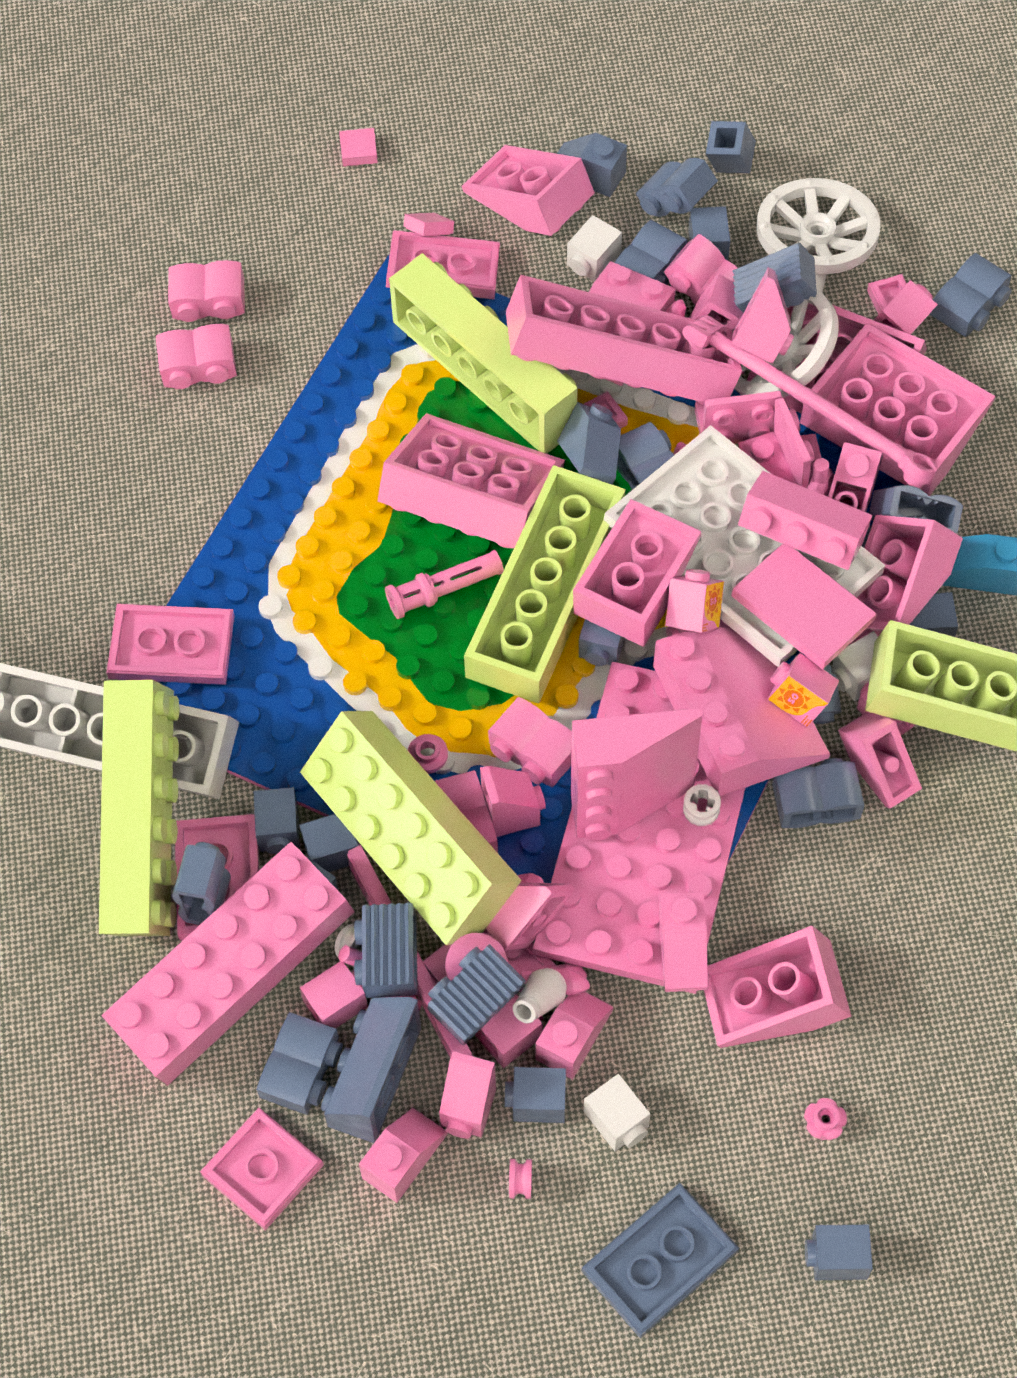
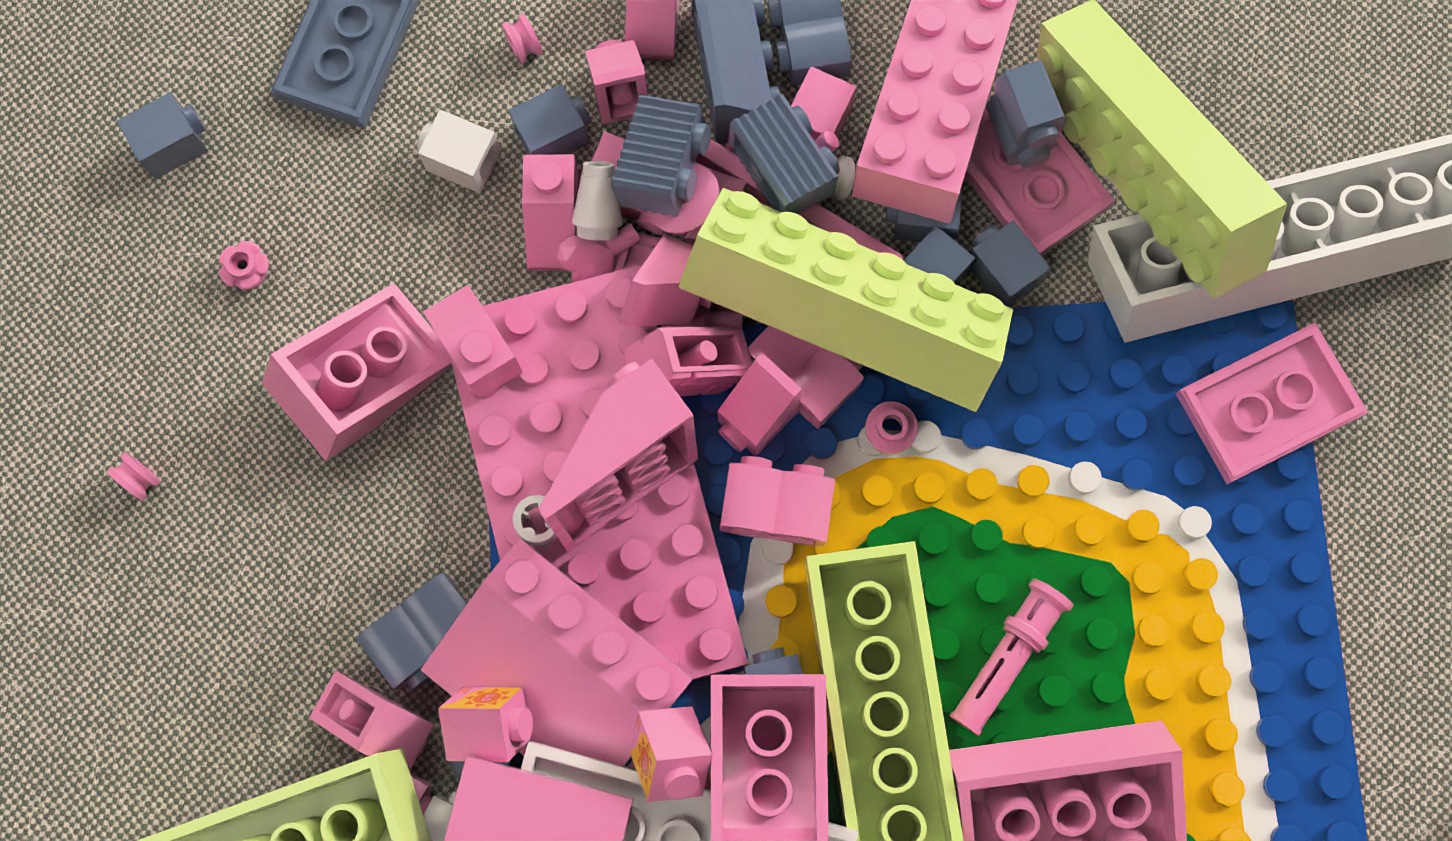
camera: 150 degrees right, 15 degrees up
none -> bright pink bush [106,452,161,501]
none -> bright pink brick [624,326,752,396]

